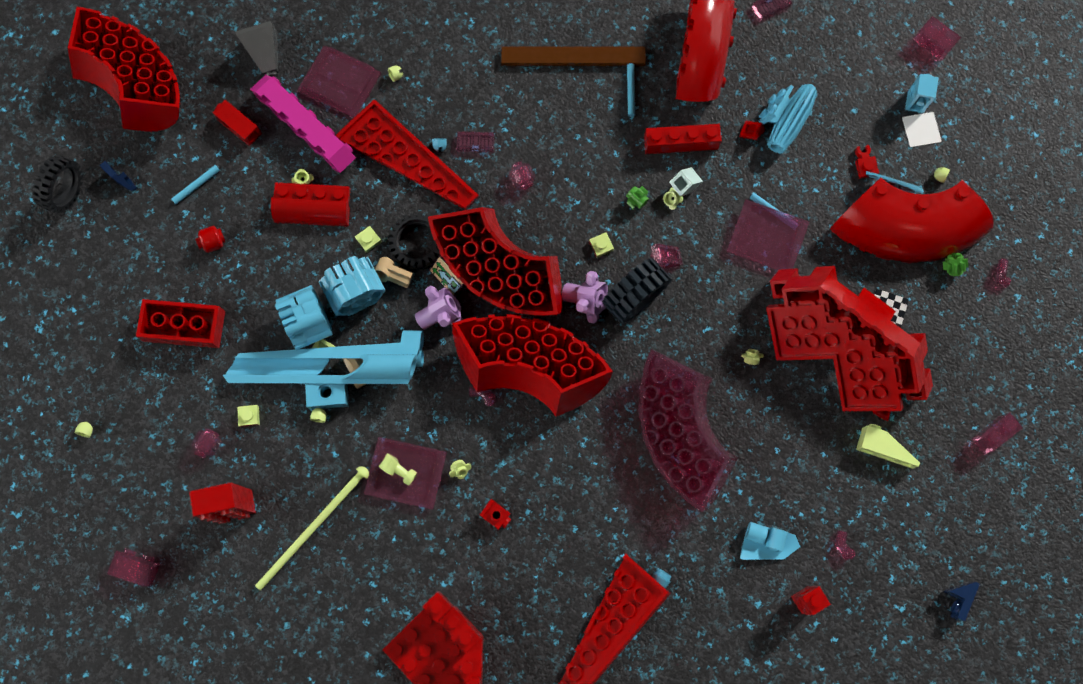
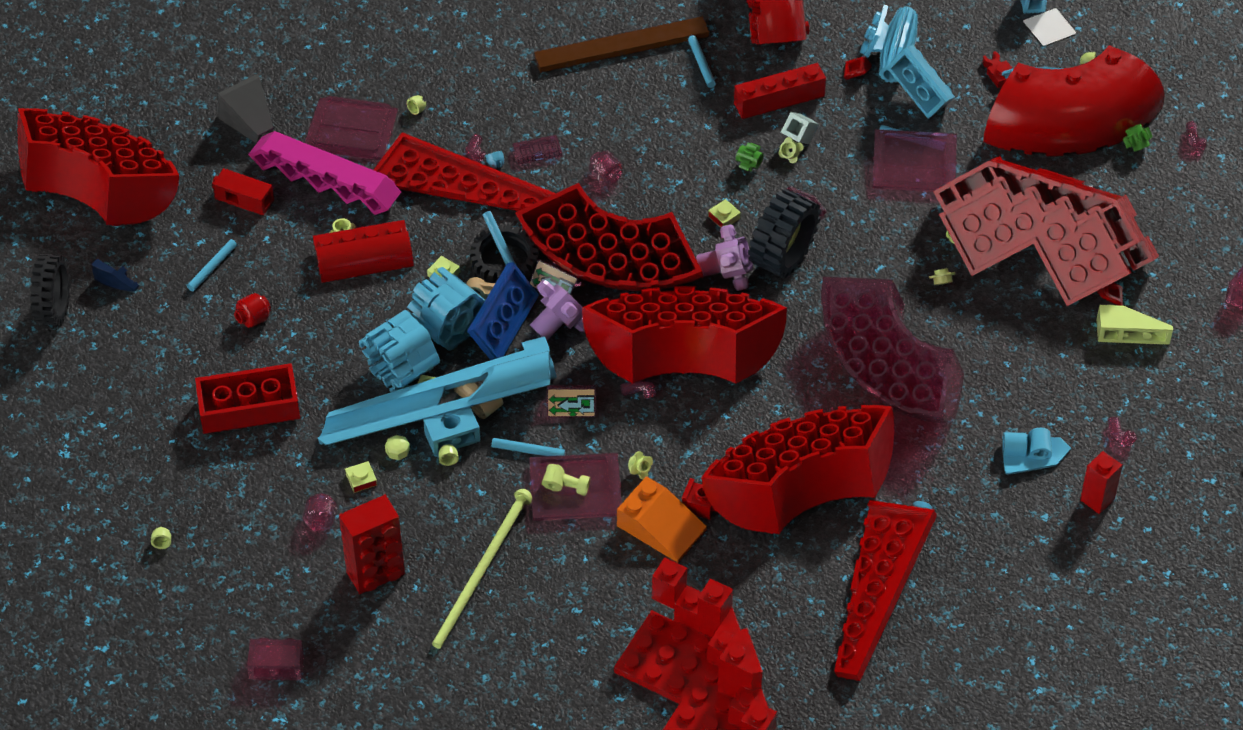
camera: 15 degrees left, 25 degrees down
none -> yellowish green tile [385,435,410,460]
none -> clear pink arm [465,134,485,163]
none -> blue tile [467,262,539,360]
none -> medium azure bar [482,211,516,265]
none -> medium azure bar [491,438,565,459]
none -> panel [547,385,596,417]
none -> orange slope [617,476,707,563]
none -> red brick [701,405,894,534]
none -> medium azure slope [887,45,955,119]

